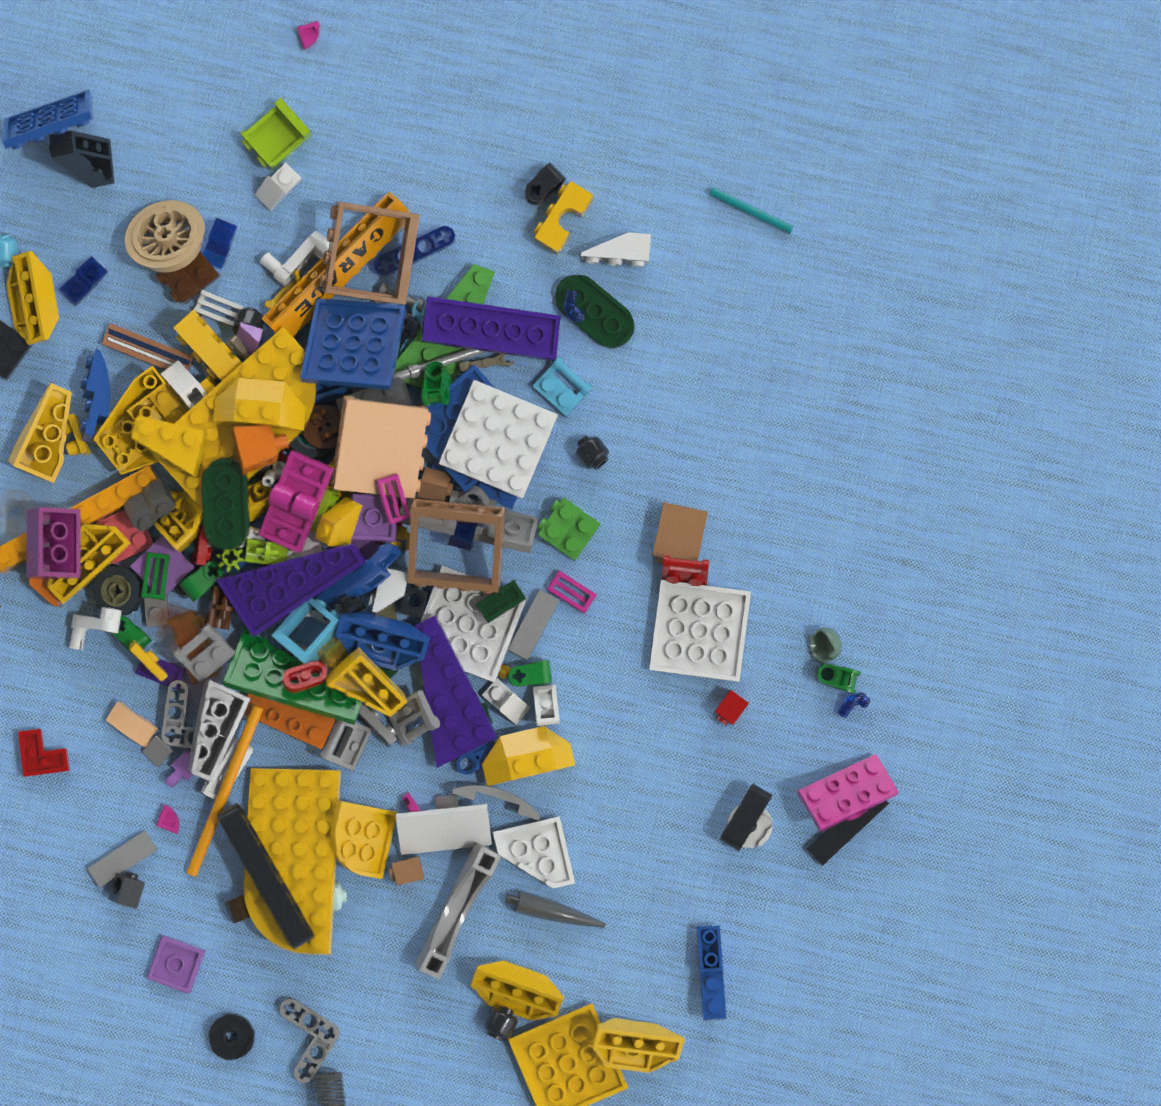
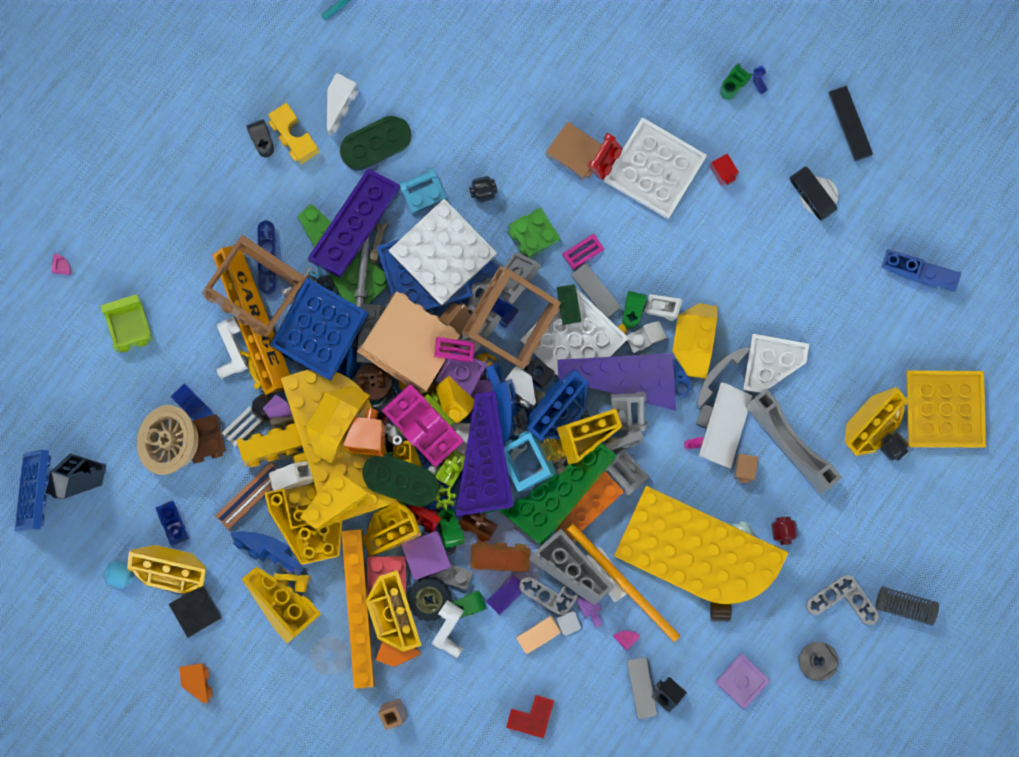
camera: 65 degrees left, 5 degrees down
magenta slope [26,507,81,579] -> none
dark grey brick [124,480,176,532] -> none
yellow plate [129,640,168,681] -> none
green tile [141,552,170,601] -> none
light grey plate [173,623,235,683] -> none
black beam [217,803,315,950] -> none
white slope [255,163,302,211] -> none
red plate [282,661,327,693] -> none
yellow plate [330,800,398,879] -> none
green piece [422,361,451,406] -> none
dark grey piece [505,890,606,928] -> none
clear blue arm [563,290,585,322] -> none
yellow wedge [592,1018,685,1073] -> none
dark pink plate [797,754,899,832] -> none
sand green hair [809,627,842,664] -> none
none -> dark red head [771,517,798,545]

